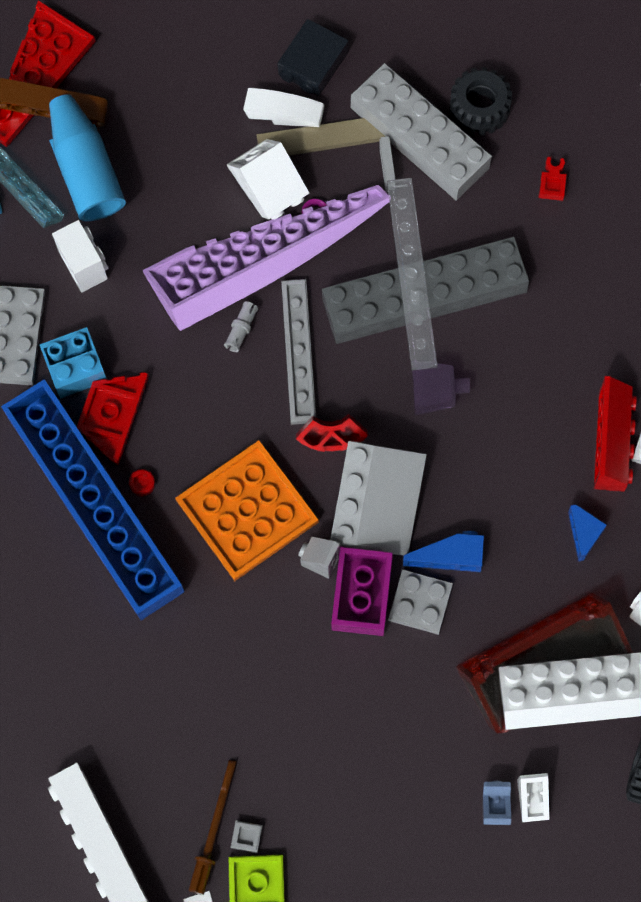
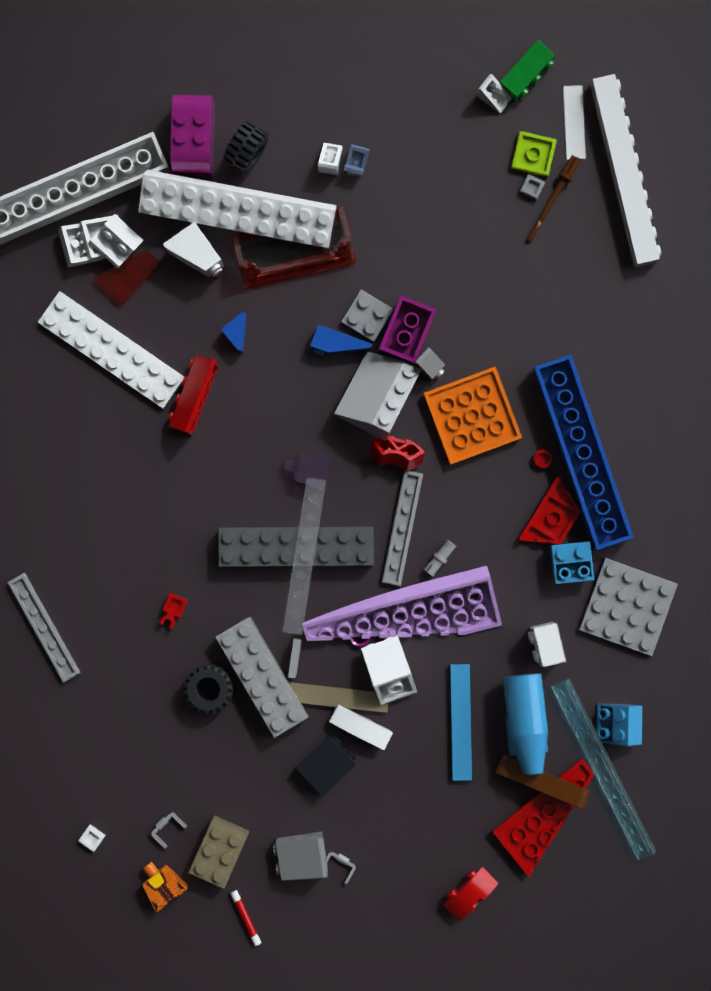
camera: 165 degrees left, 15 degrees up
none -> dark azure tile [450,664,472,781]

